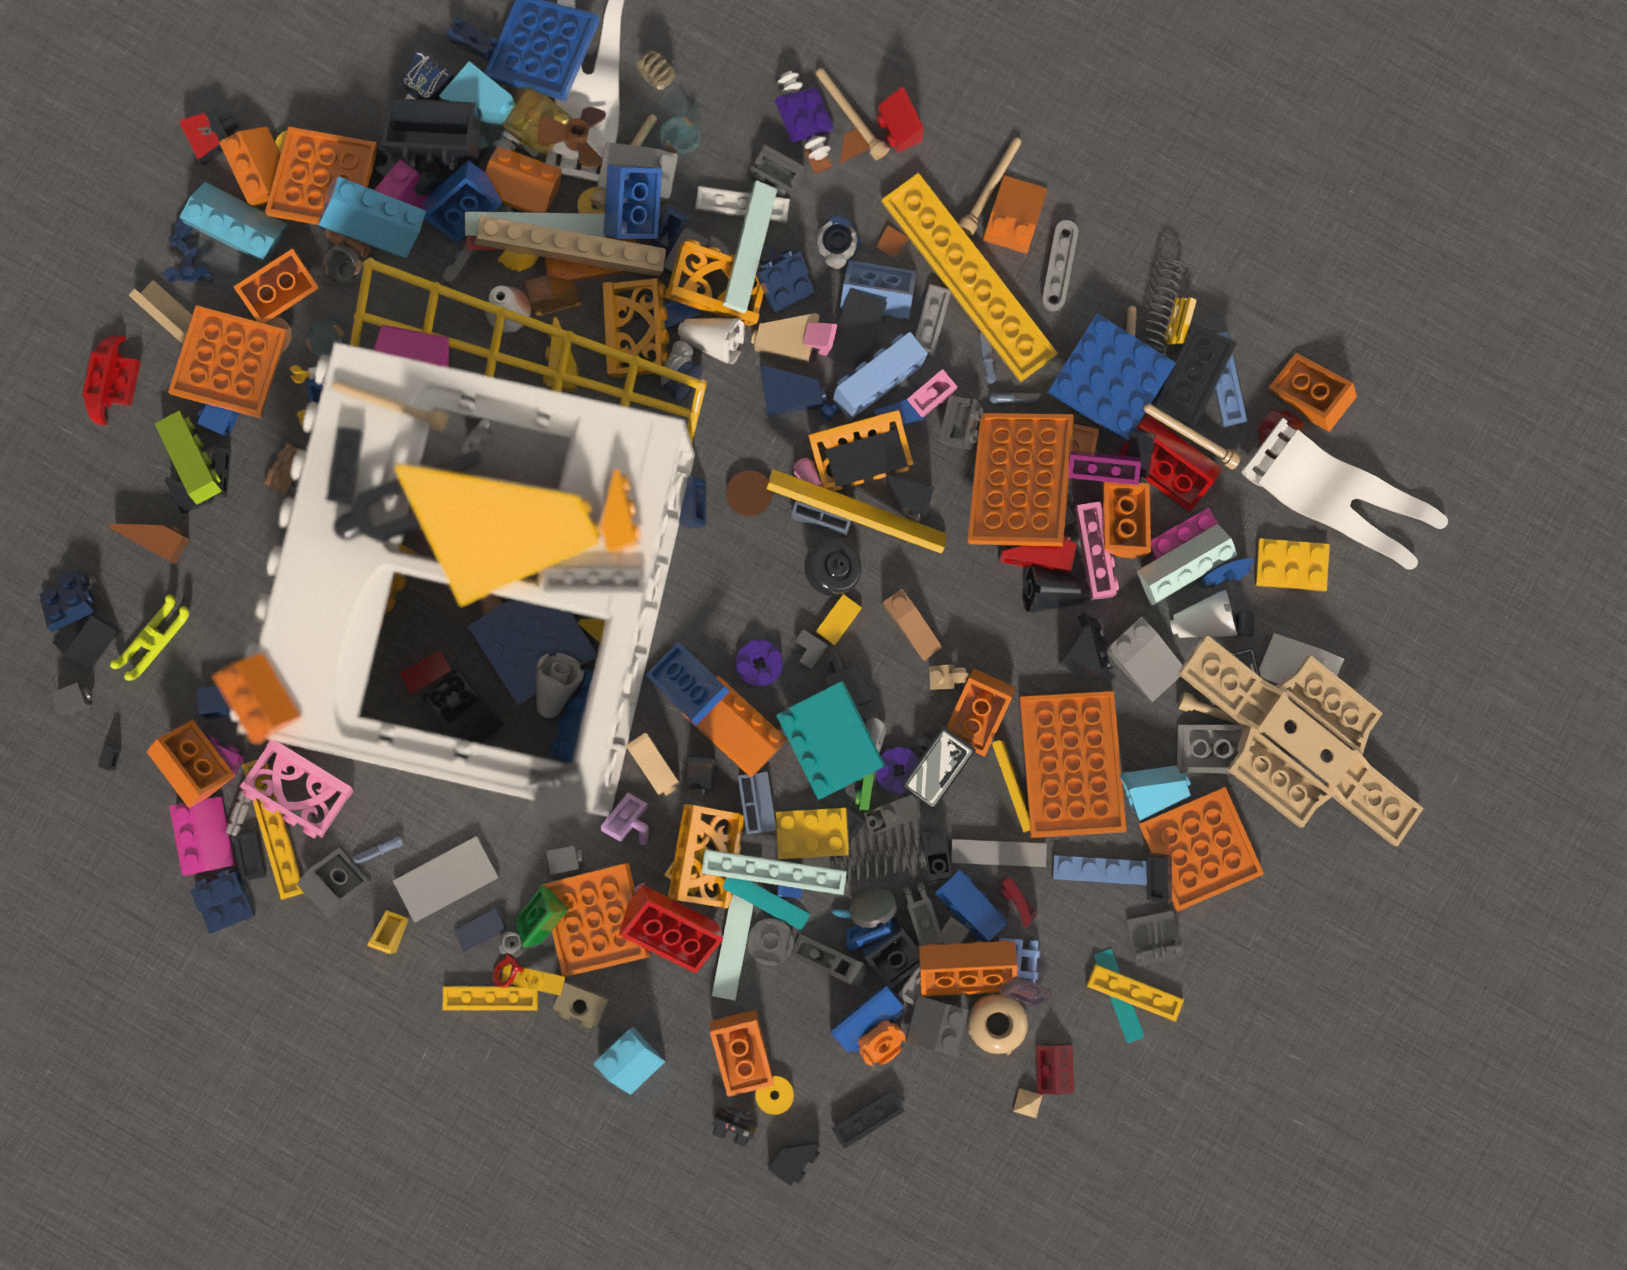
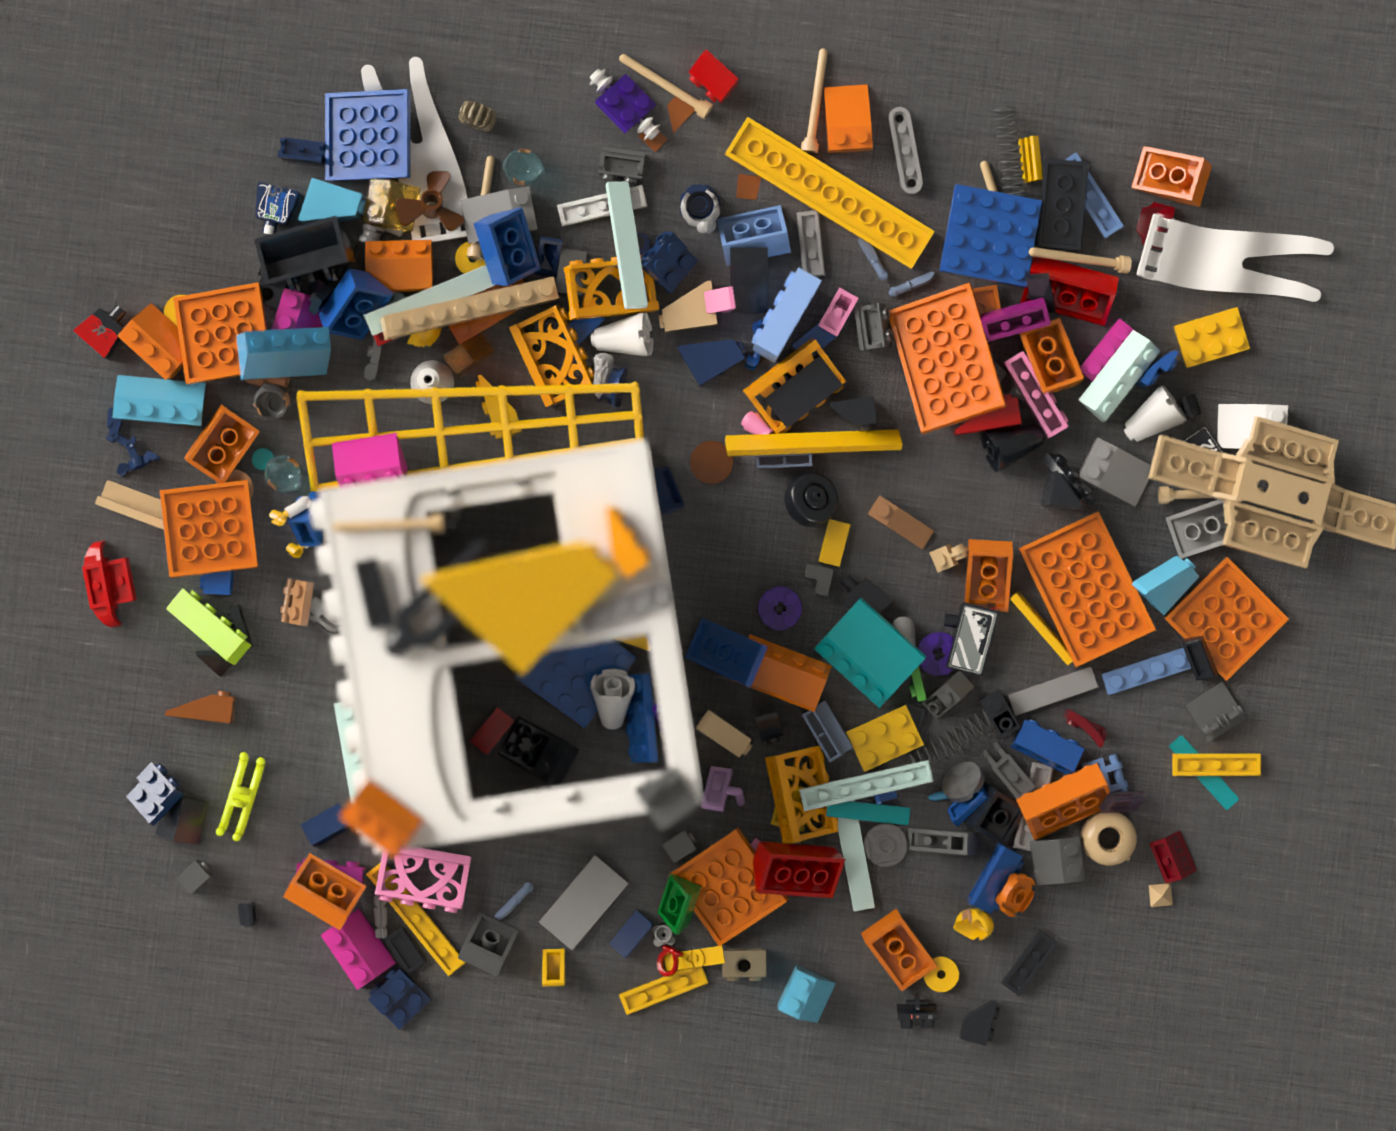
camera: 25 degrees left, 5 degrees up
none -> teal piece [252,448,274,470]
none -> yellow hair [953,908,994,941]

